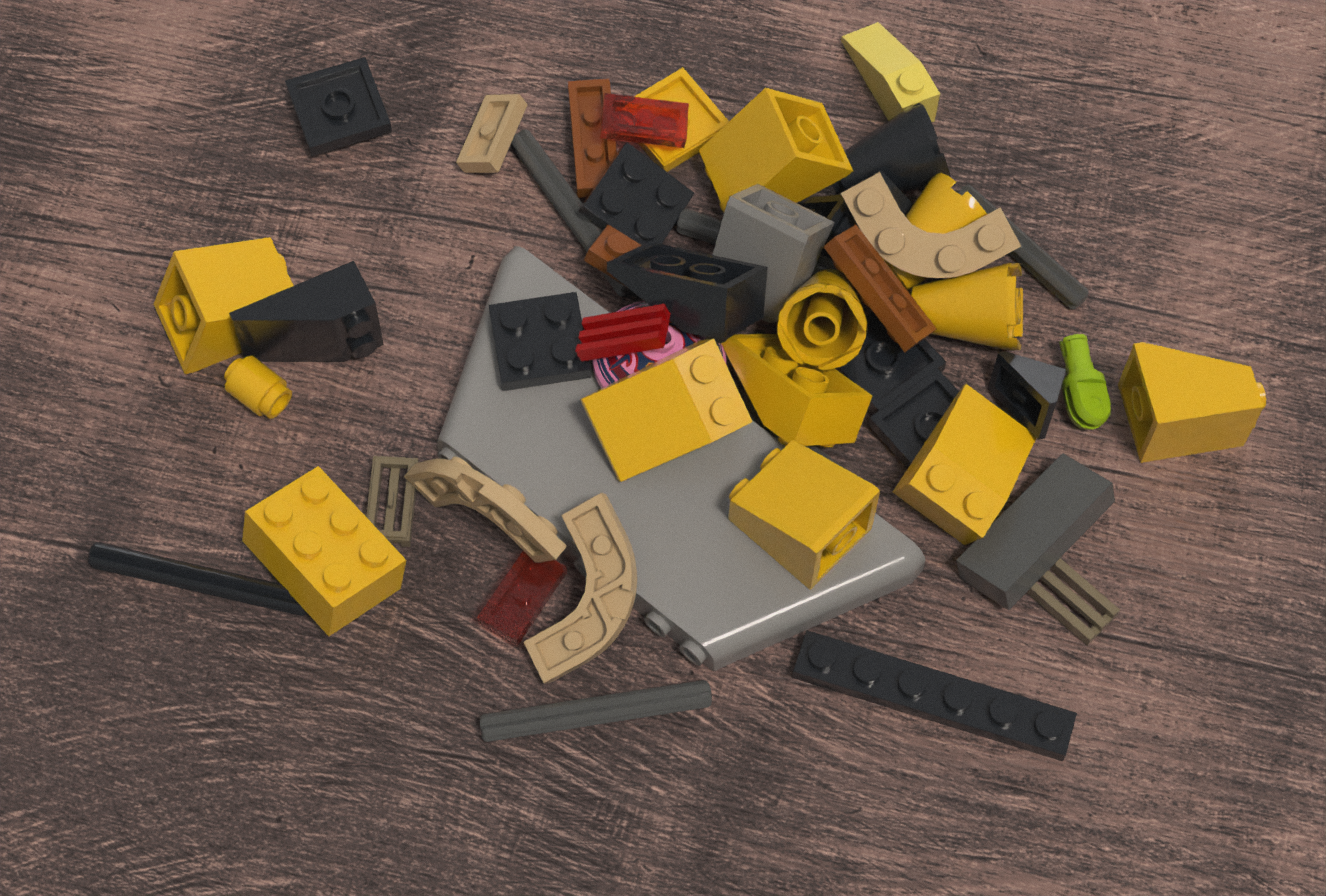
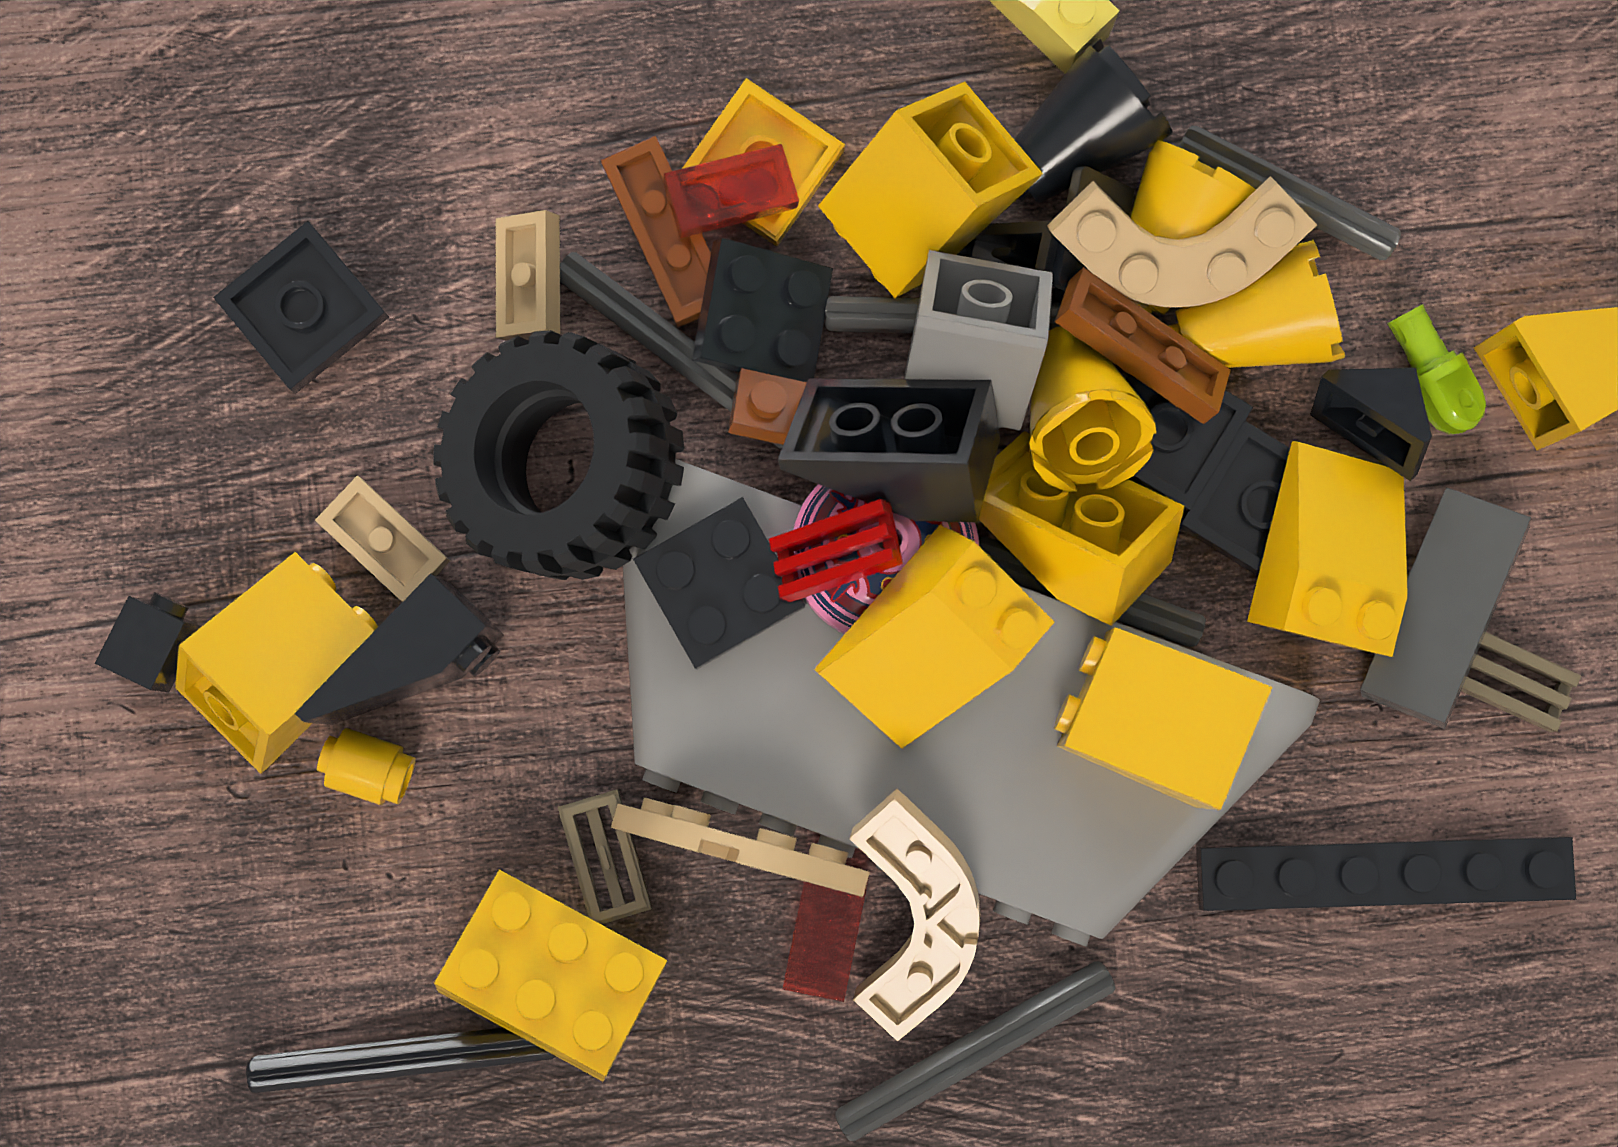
camera: 20 degrees left, 20 degrees up
none -> black brick [94,592,202,693]
none -> tan plate [315,475,450,602]
none -> black tyre [433,330,685,580]

